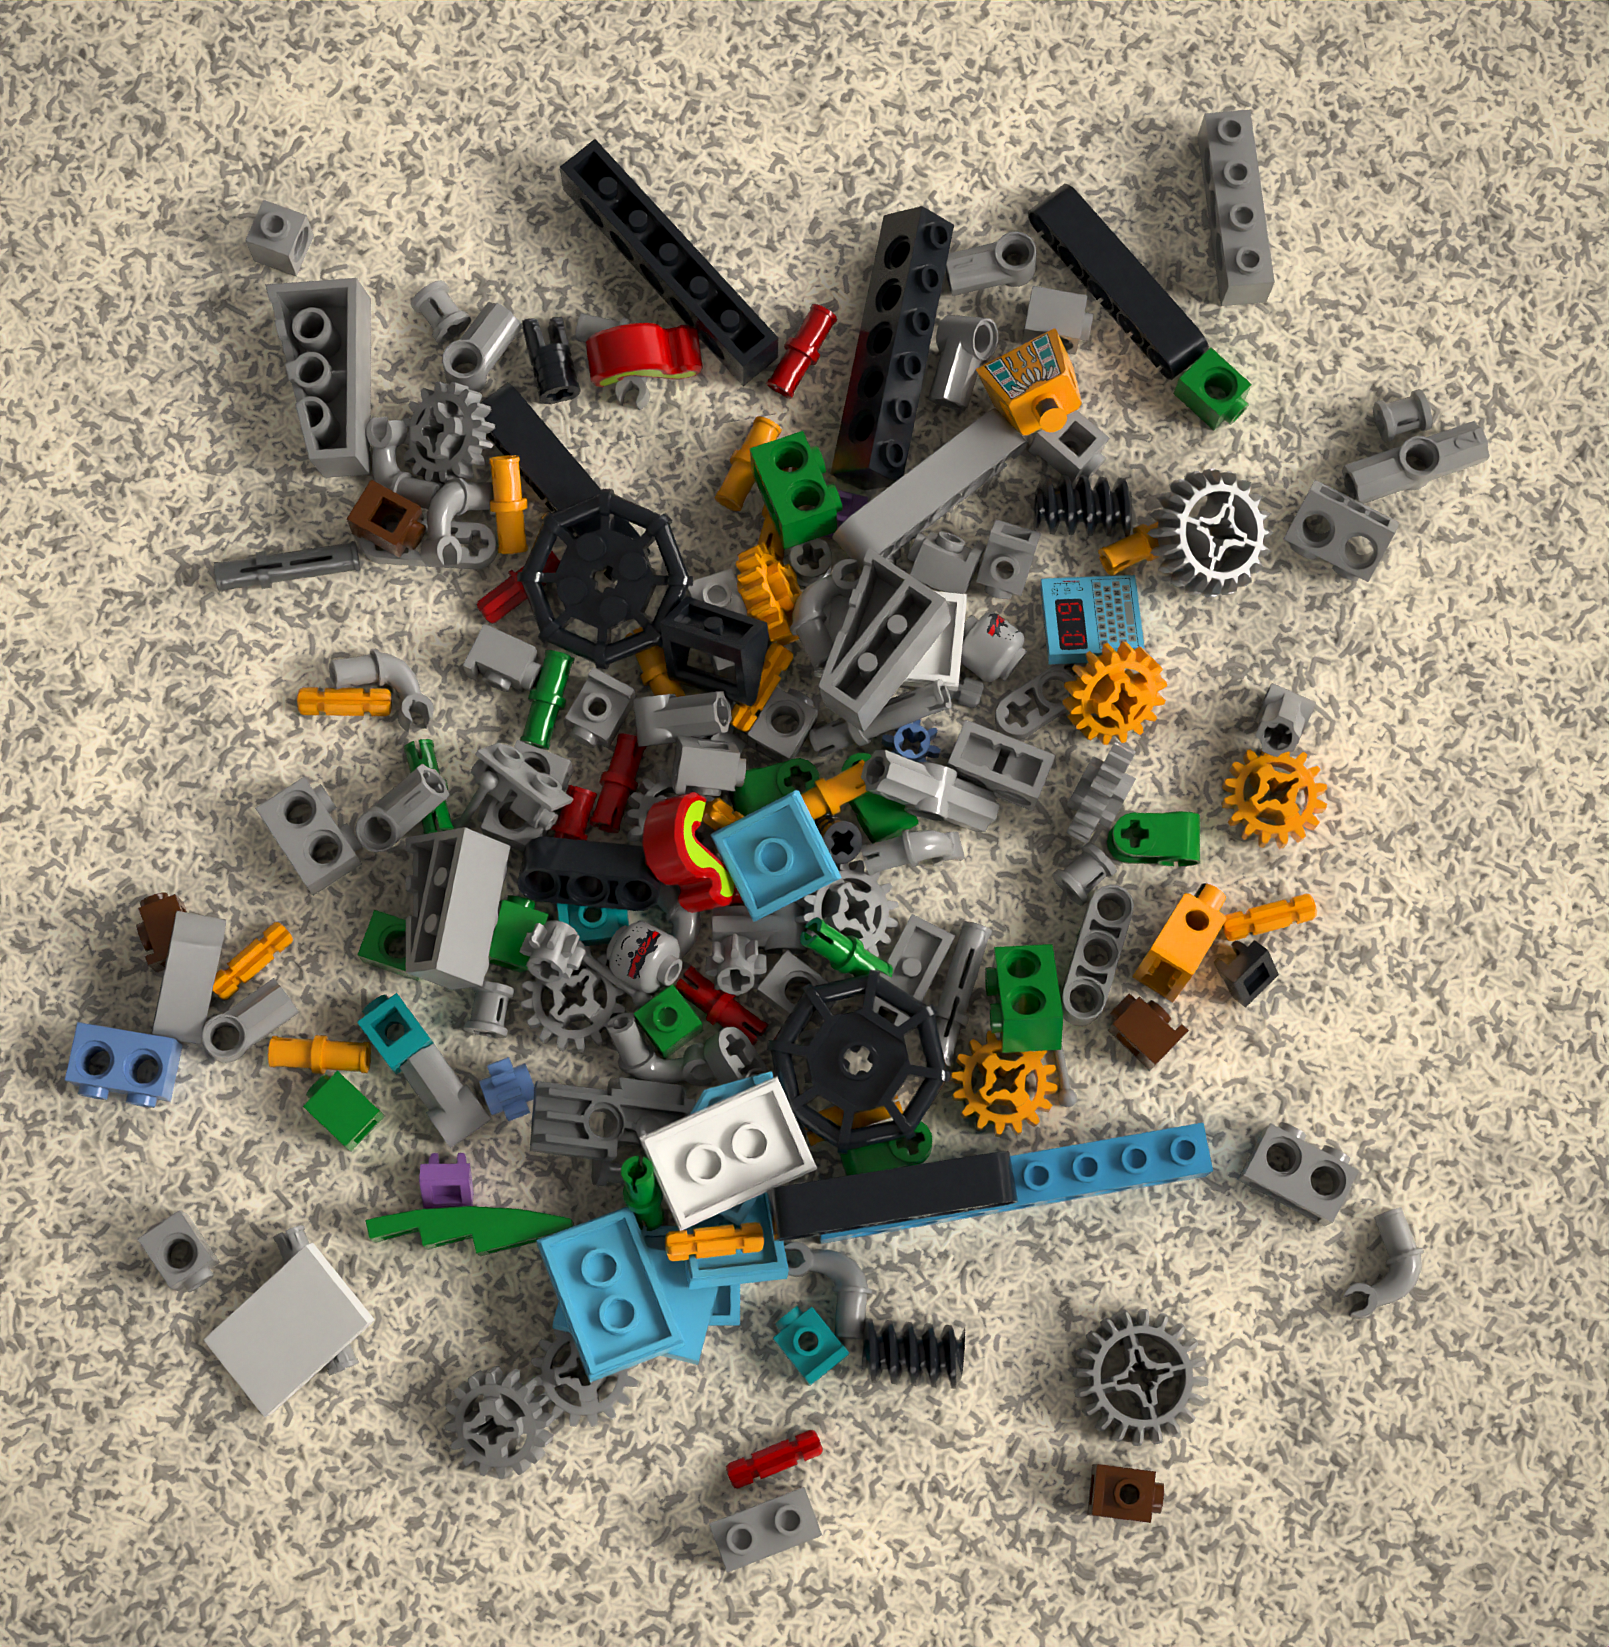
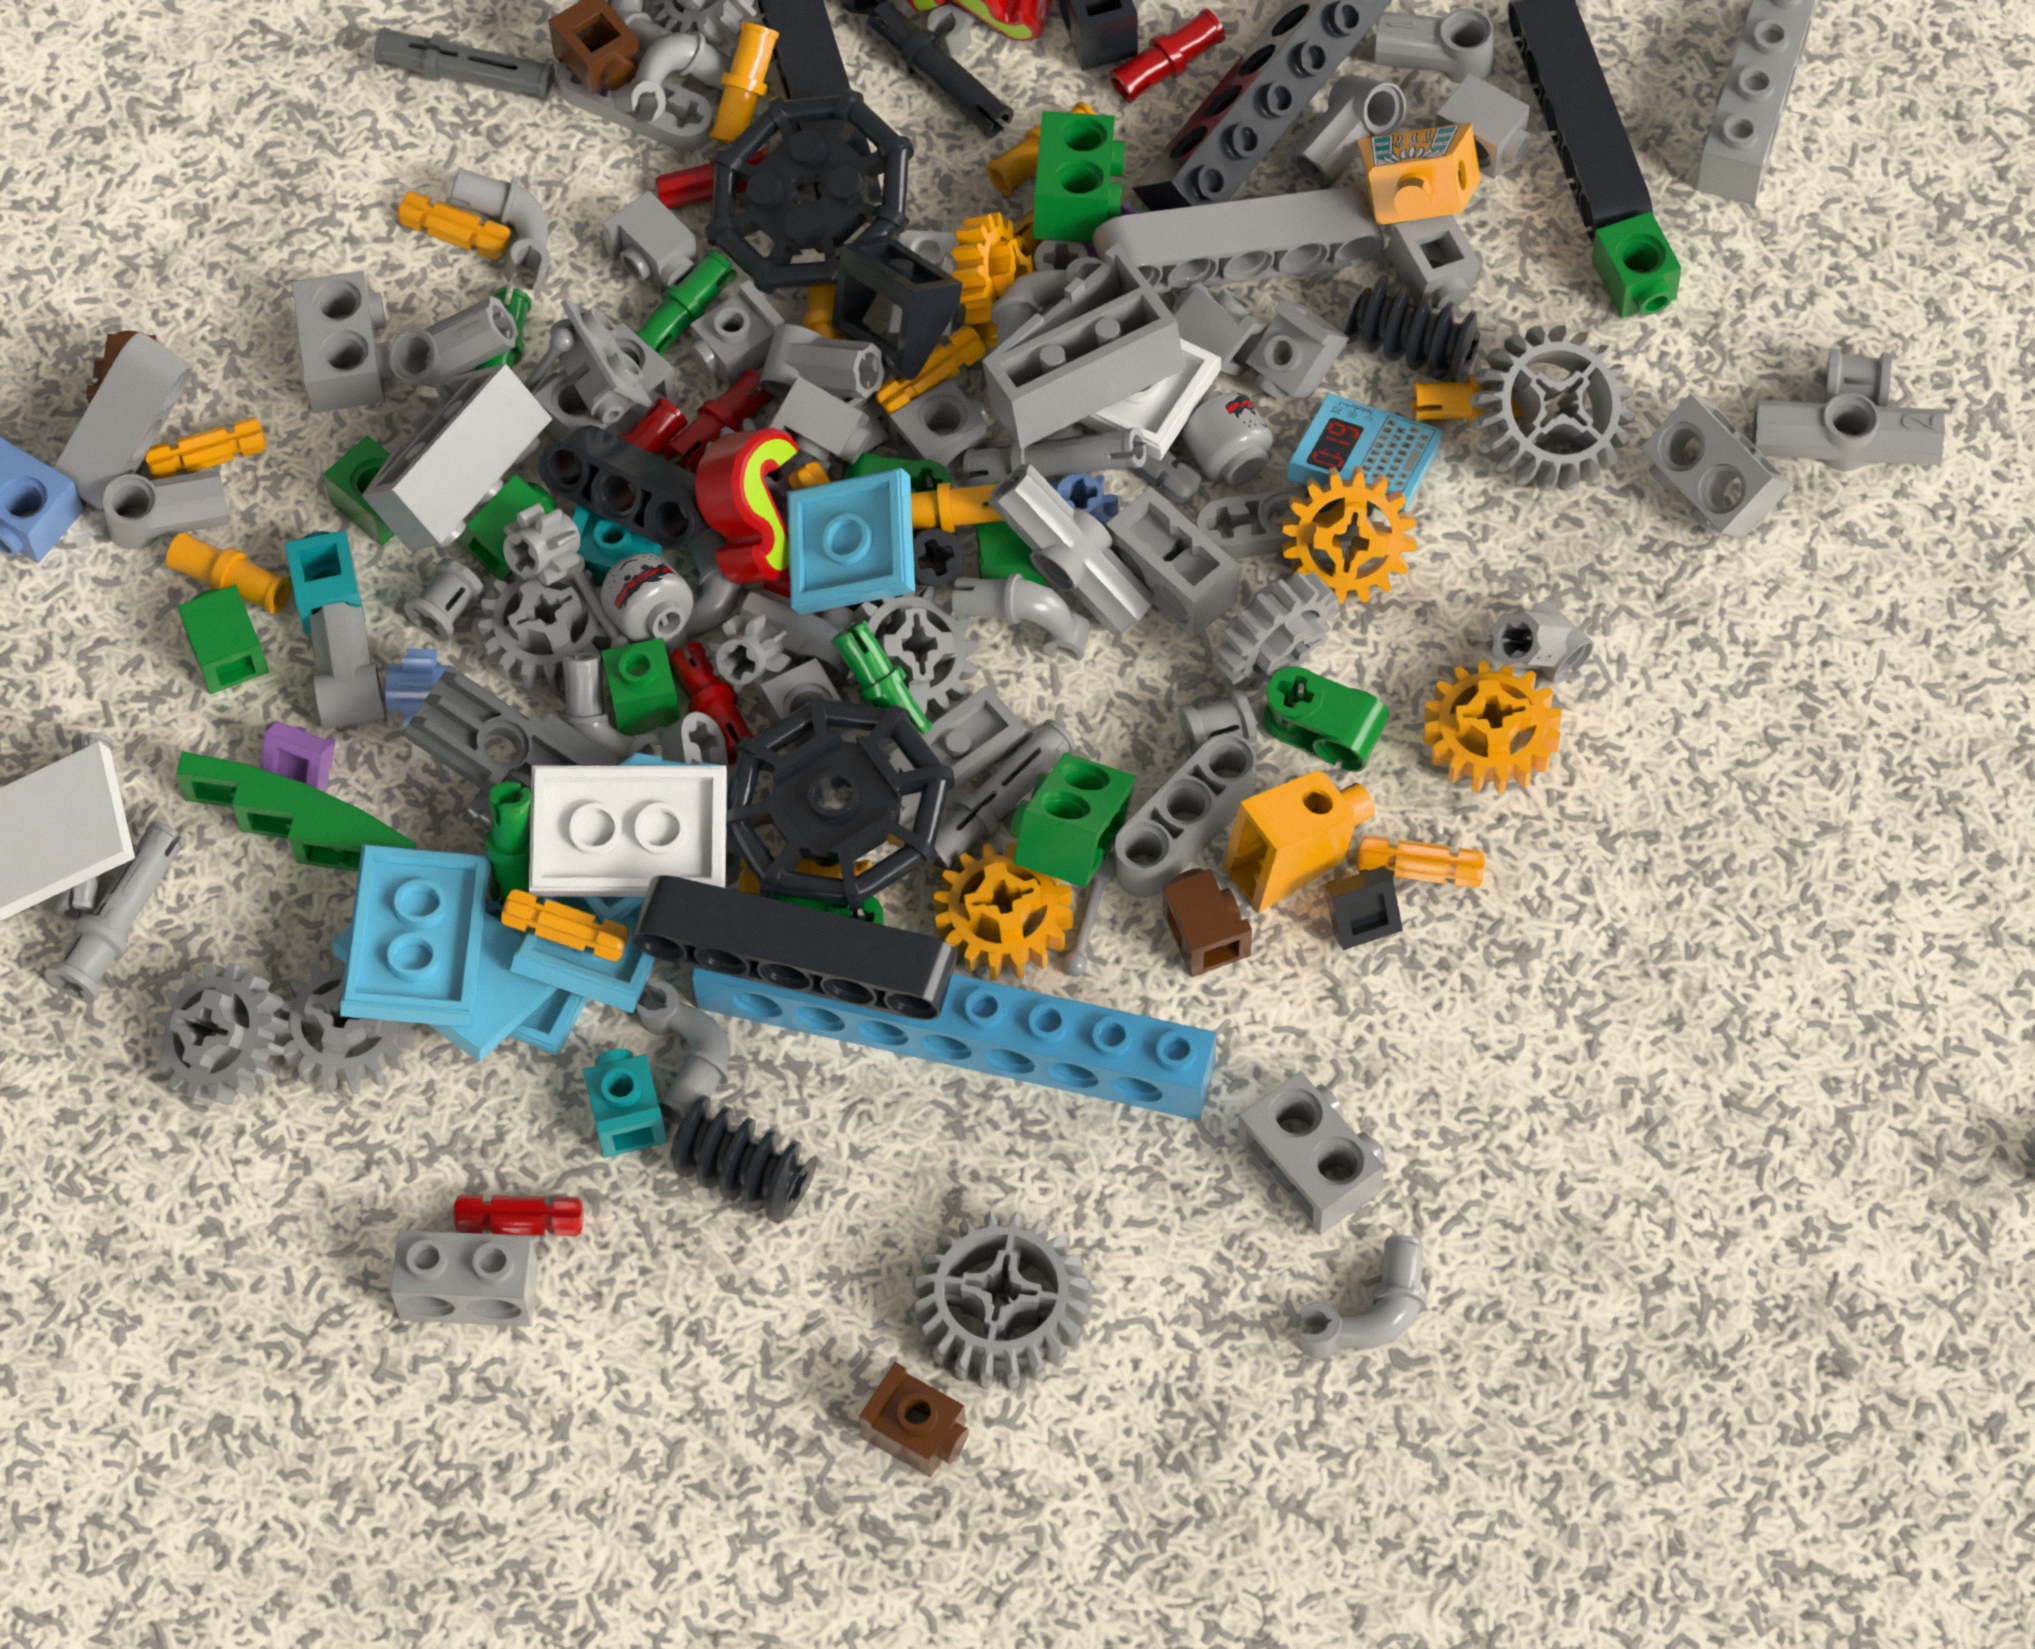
camera: 30 degrees right, 15 degrees down
none -> light grey pin [44,821,185,1004]
none -> black pin [865,0,1014,139]

